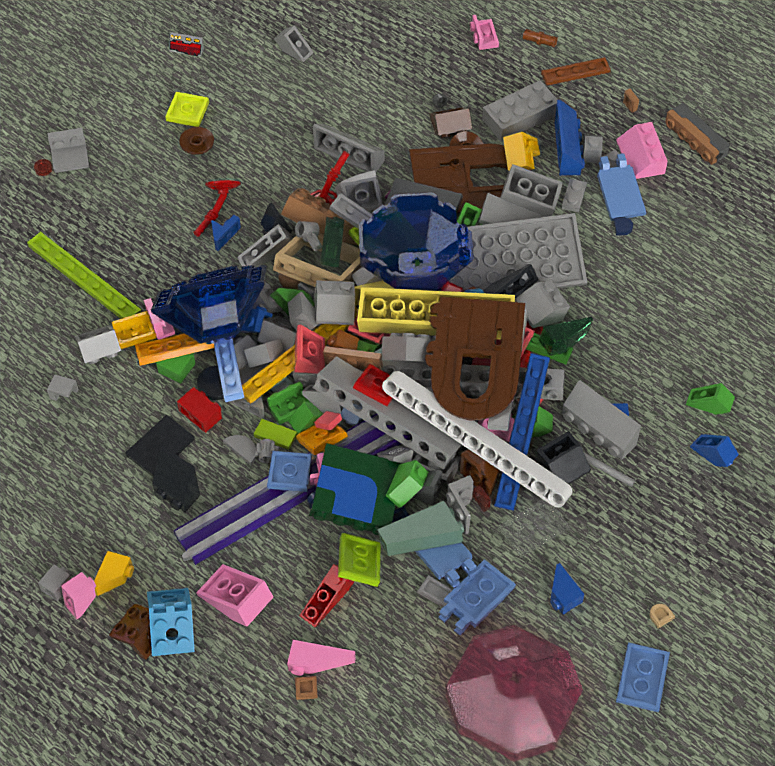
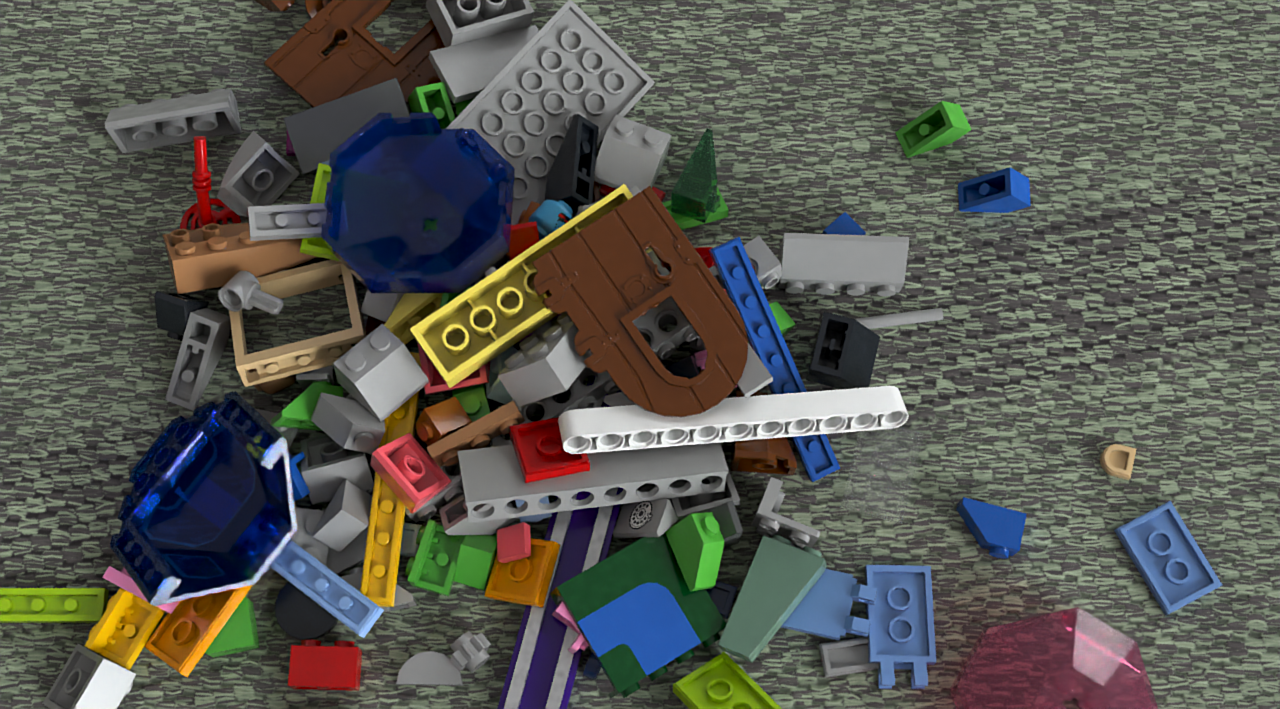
camera: 45 degrees left, 15 degrees up
red dish [193,180,241,237] -> none
blue slope [211,215,241,251] -> none
lime tile [253,419,297,450] -> none
medium blue tile [267,451,312,492] -> none
clear green slope [320,217,344,267] -> none
clear red tile [473,485,491,512] -> none

